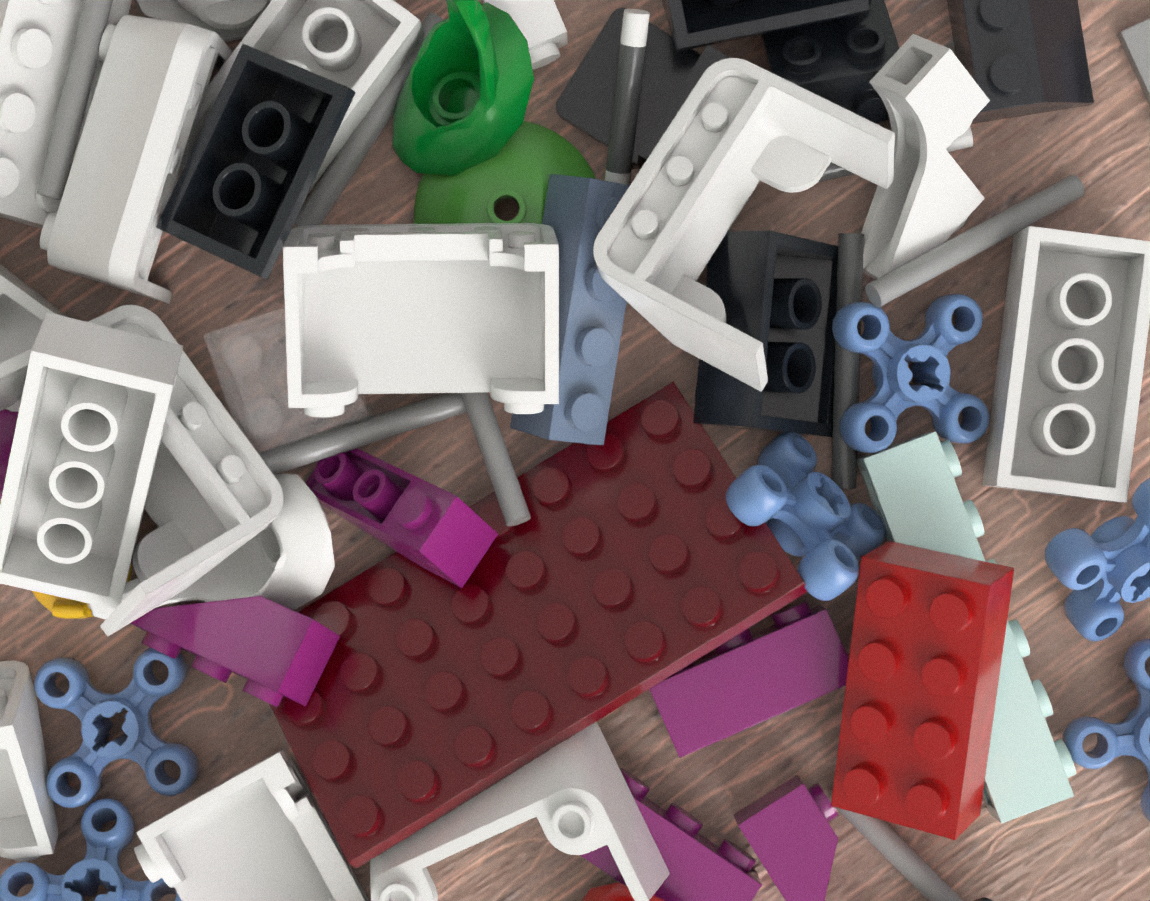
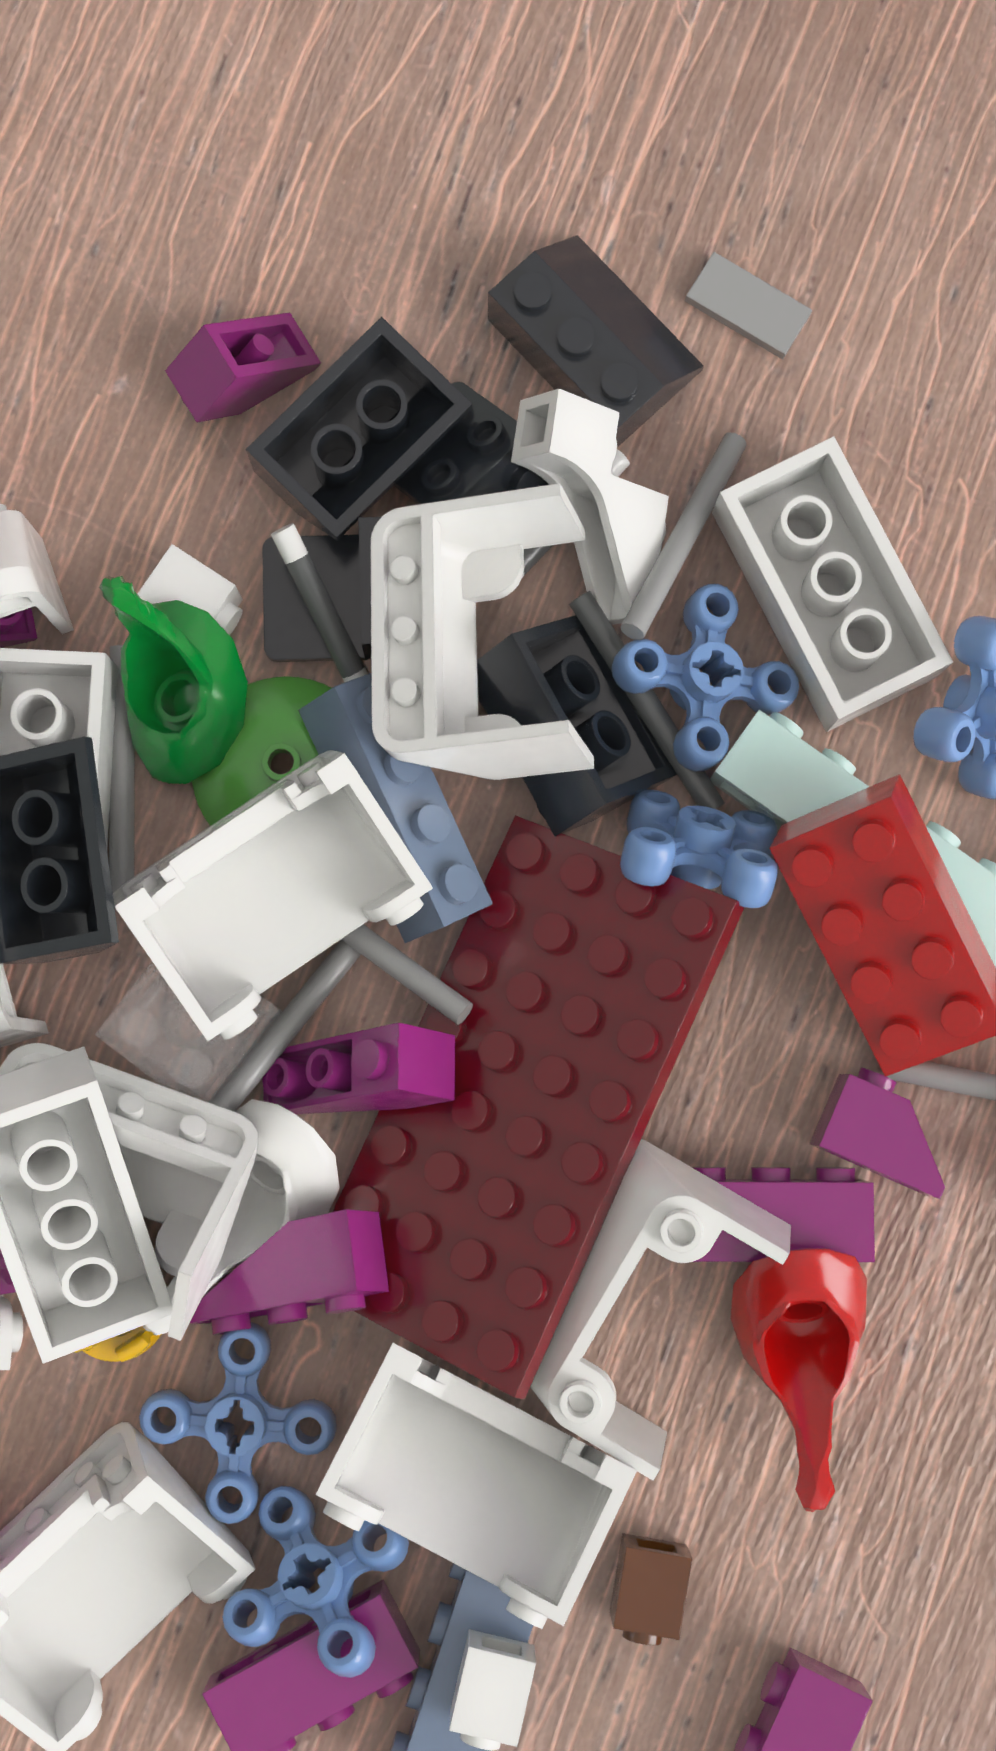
camera: 35 degrees left, 5 degrees down
magenta brick [650,600,849,758] -> none

